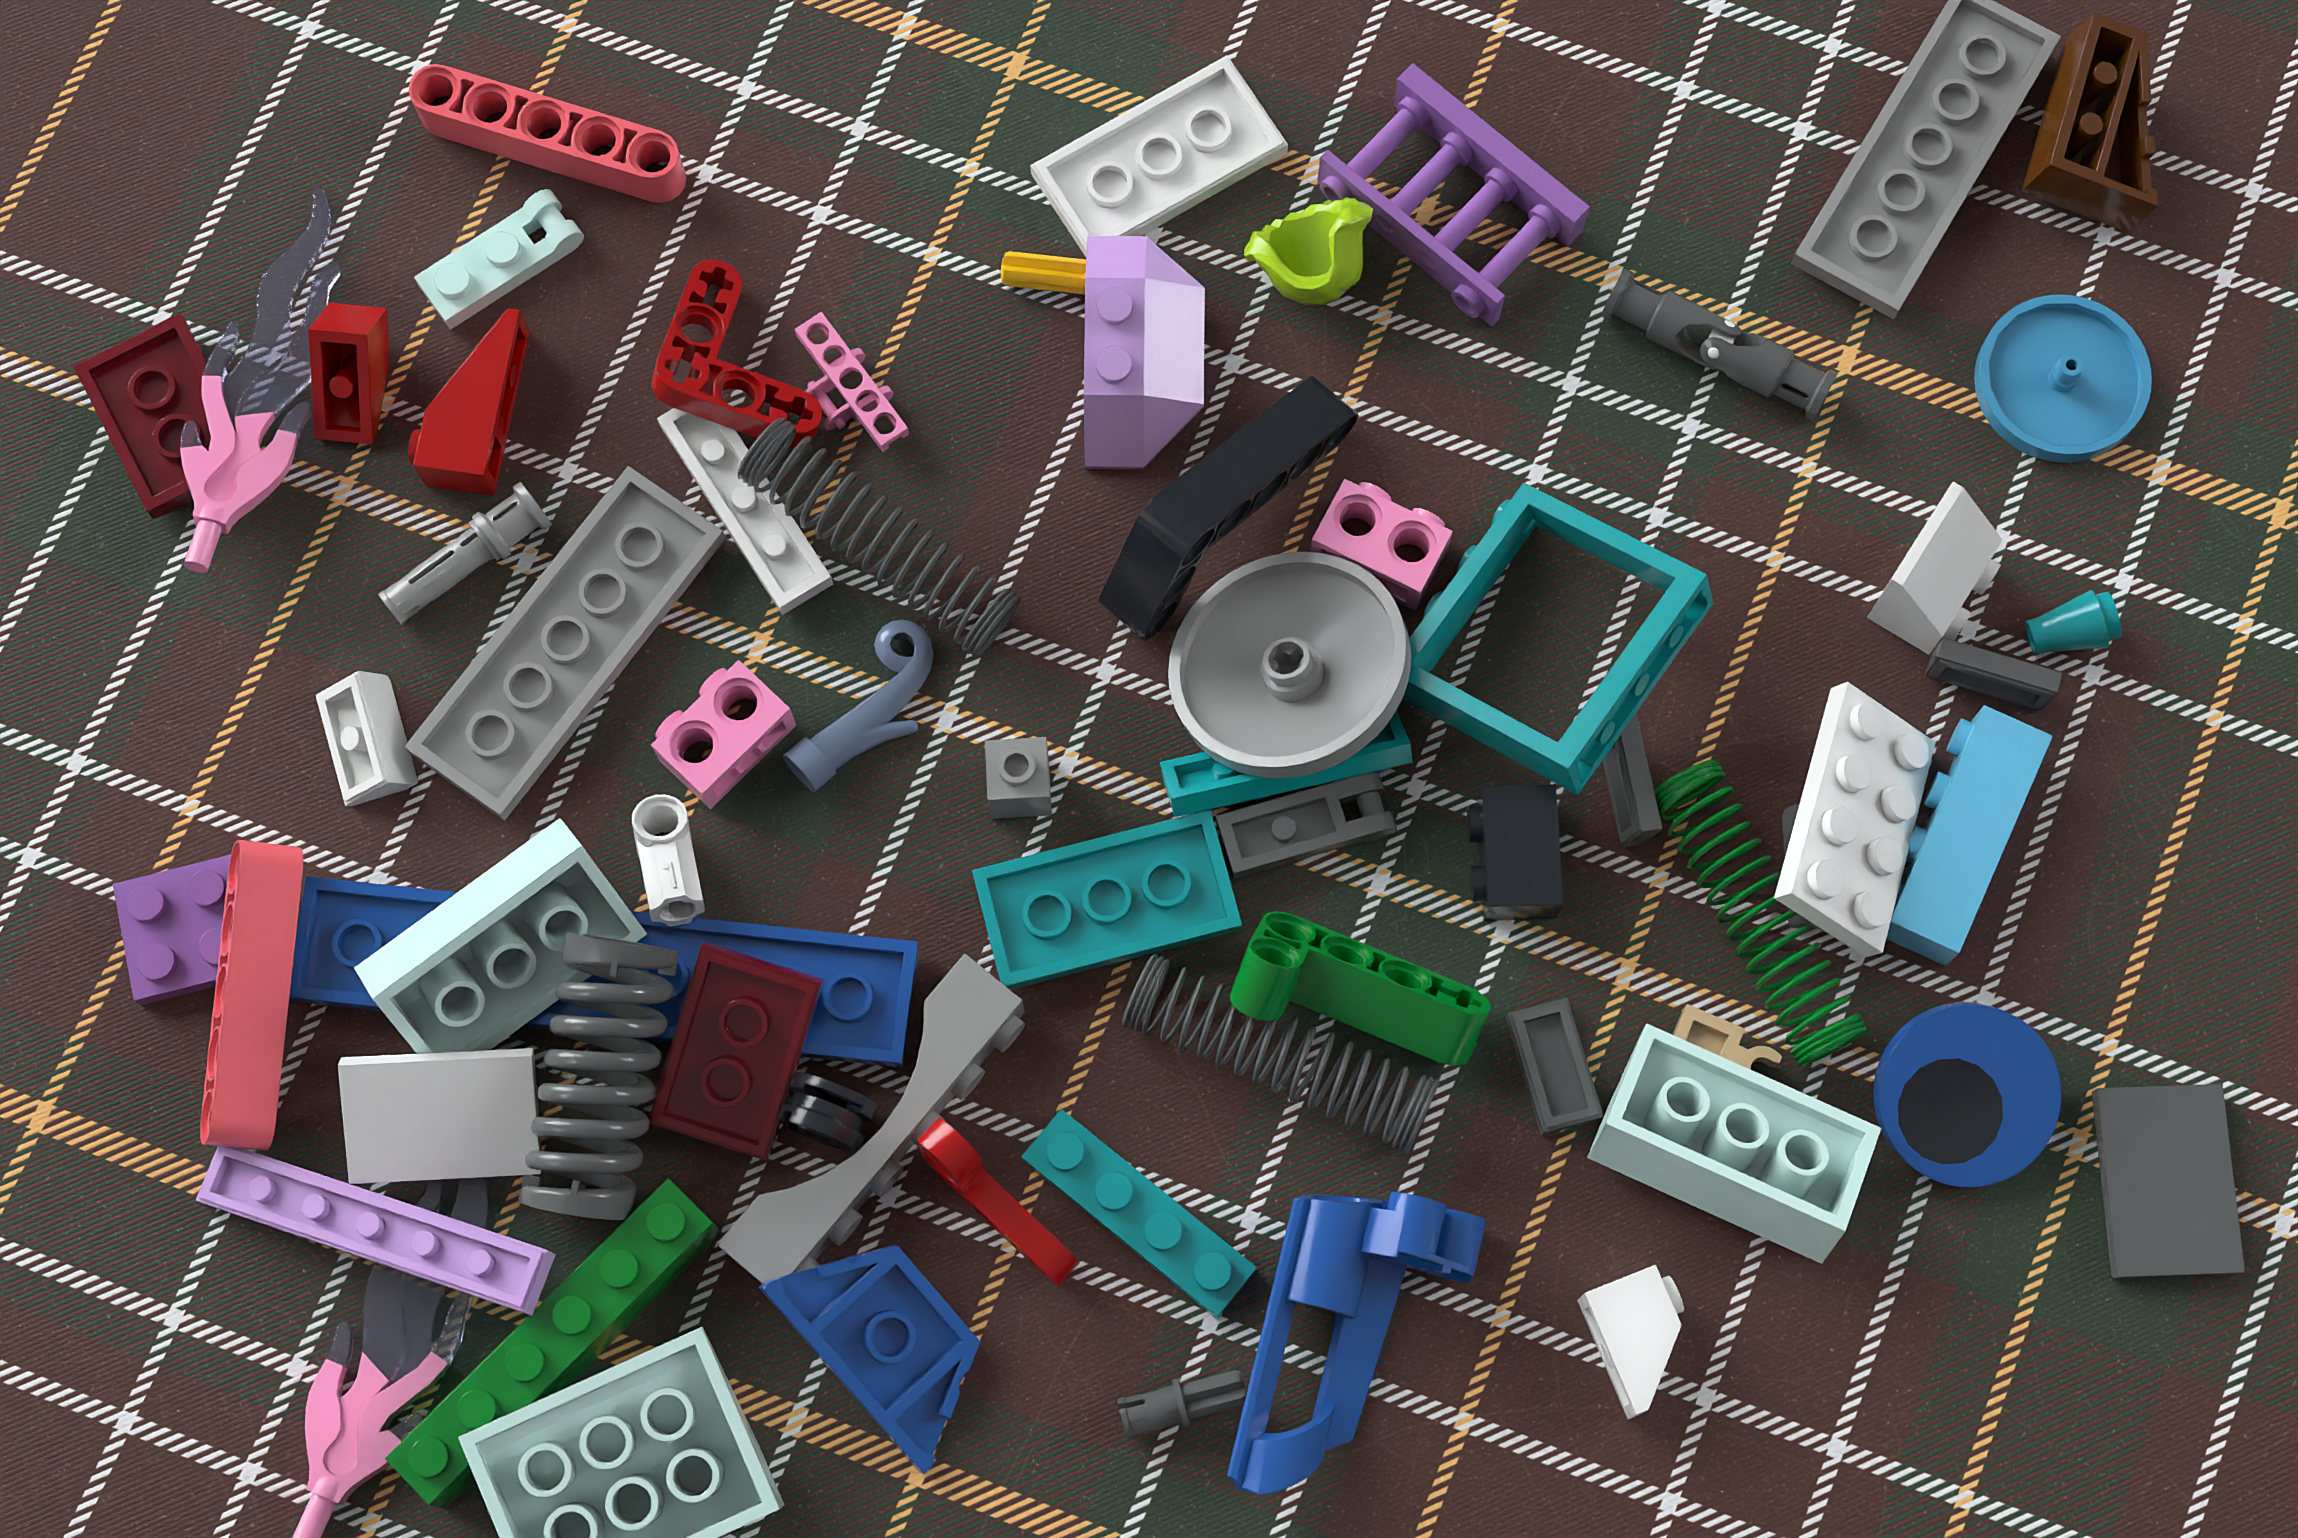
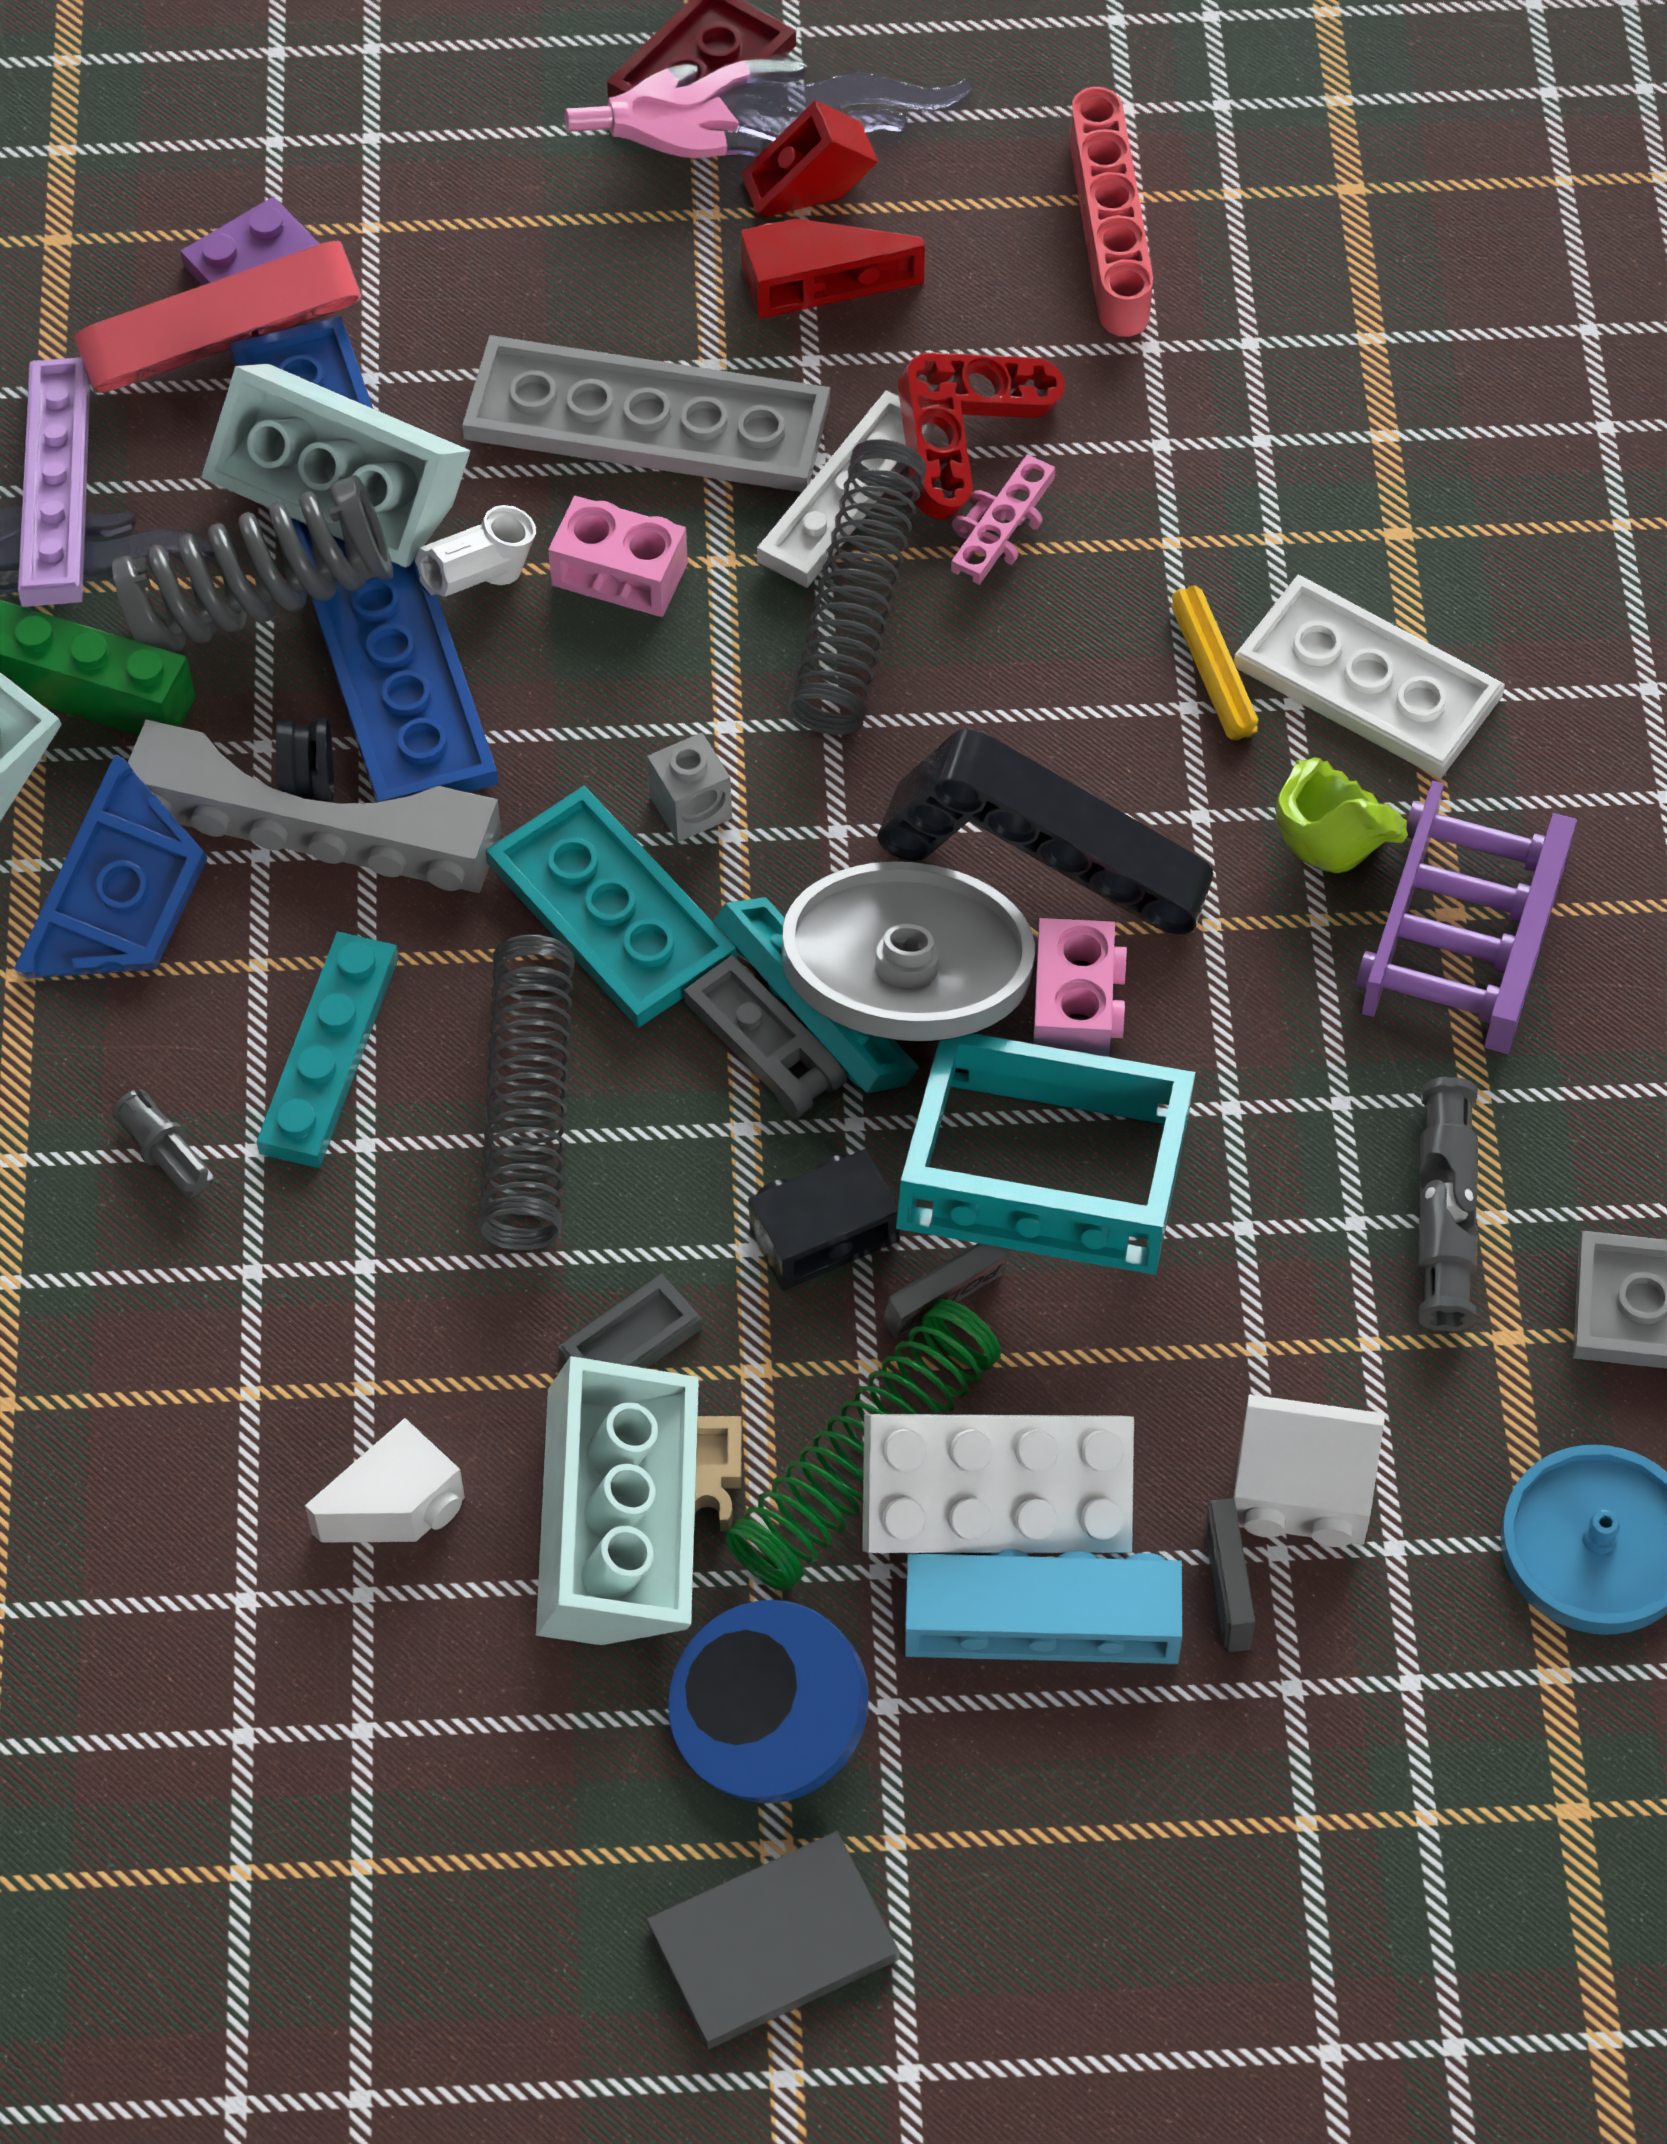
camera: 65 degrees right, 15 degrees down
white slope [316,671,418,806] -> none
white tile [338,1048,542,1184] -> none
light grey pin [378,482,552,625] -> none
light aqua plate [414,189,584,330] -> none
dark red tile [649,942,824,1161] -> none
sand blue plant [783,620,934,792] -> none
red beam [916,1117,1079,1286] -> none
lavender wedge [1084,236,1205,469] -> none
blue panel [1227,1192,1486,1495] -> none
green beam [1230,911,1491,1066] -> none
teal cone [2025,590,2122,656] -> none

